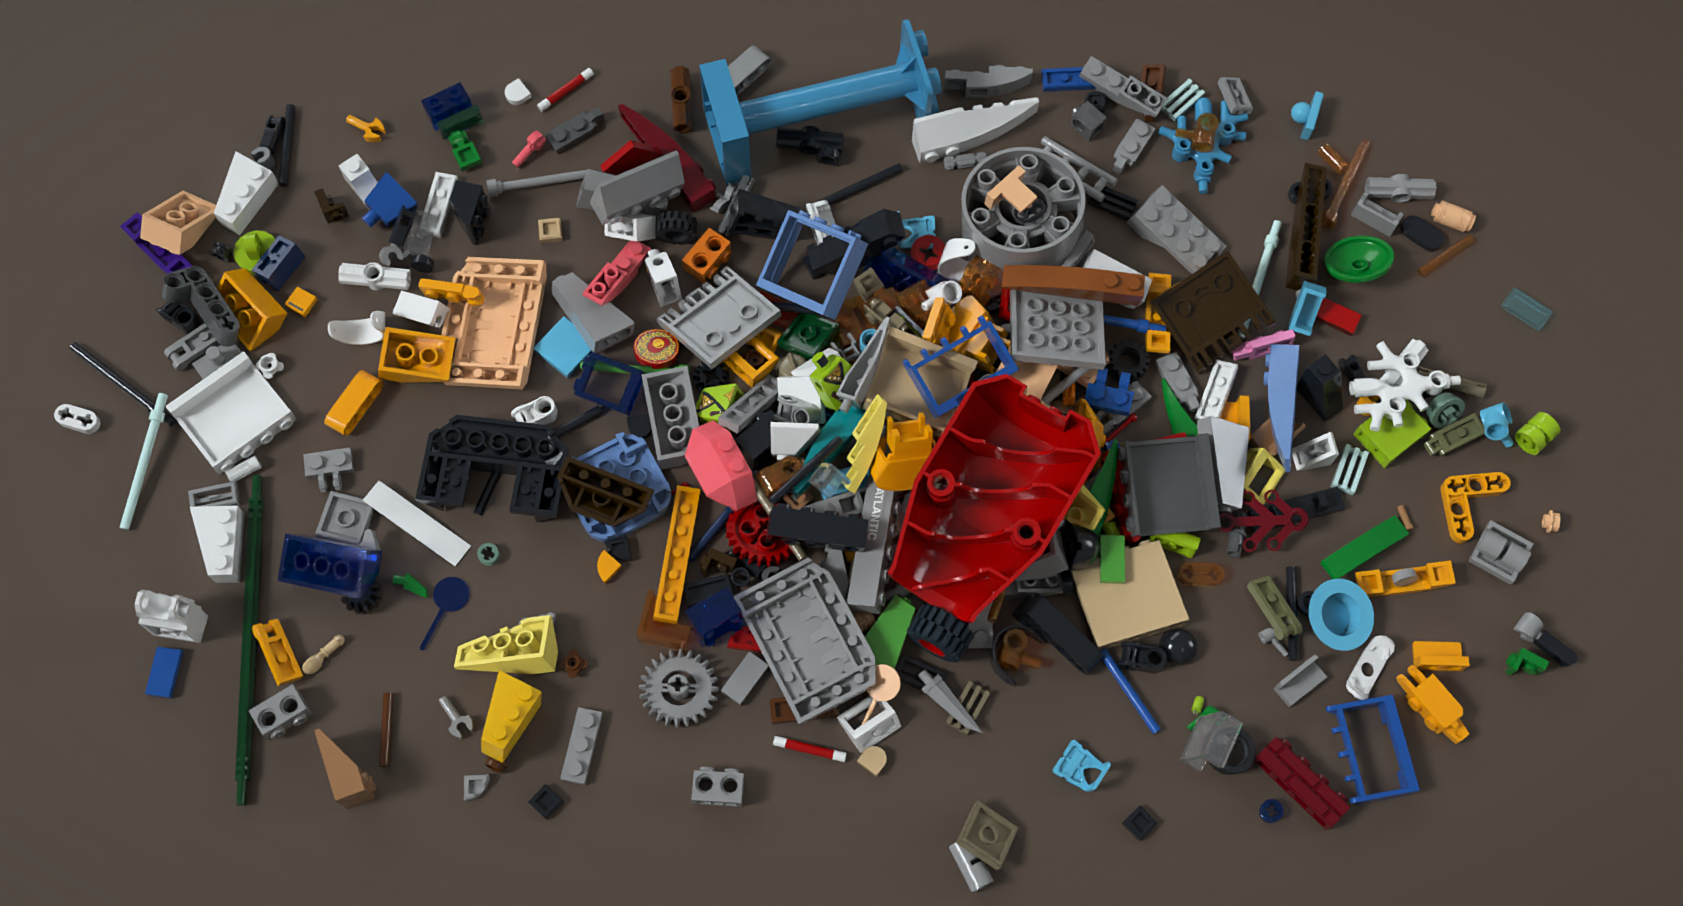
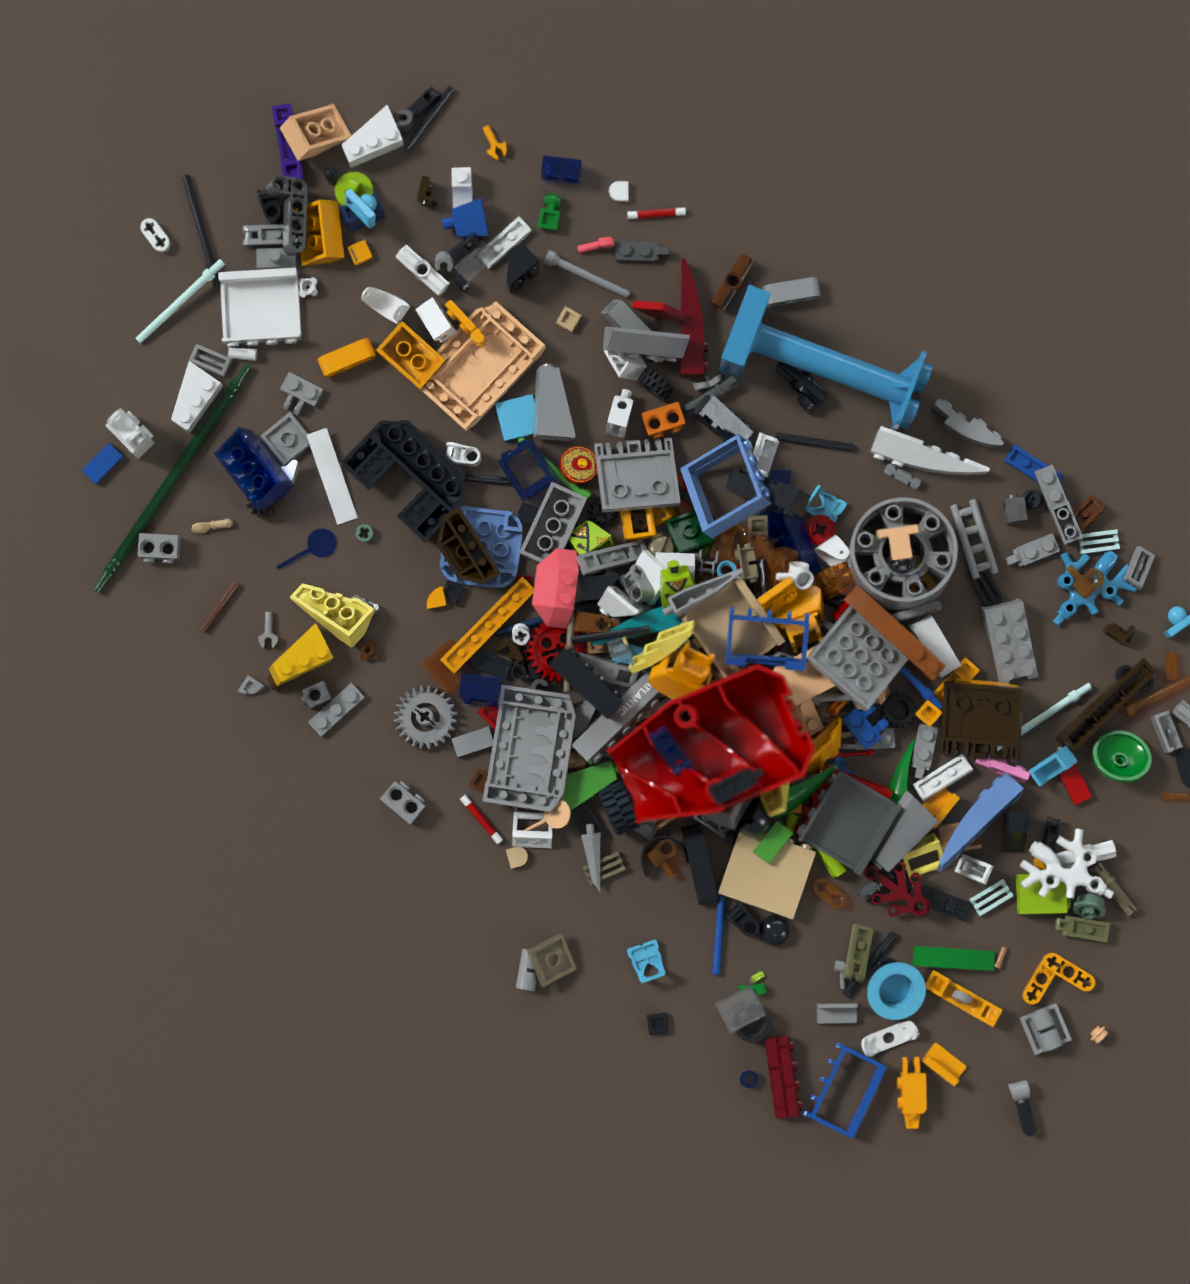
camera: 40 degrees right, 15 degrees up
light orange plate [252,618,303,686] -> none
medium nougat slope [314,729,377,809] -> none
green bar [393,573,428,598] -> none
clear green tile [437,104,483,140] -> none
black bar [473,471,501,516] -> none
black tile [528,784,564,820] -> none
coral slope [583,240,651,306] -> none
medium azure piece [1480,402,1514,447] -> none
green bracket [1505,648,1549,675] -> none
lime wheel [1515,412,1561,455] -> none
none -> flat silver brick [301,681,333,709]
none -> medium azure tile [345,189,377,228]
none -> white bush [512,623,530,645]
none -> clear blue plate [648,726,694,776]
none -> black hinge [708,767,765,805]
none -> dark brown bracket [1102,623,1135,645]

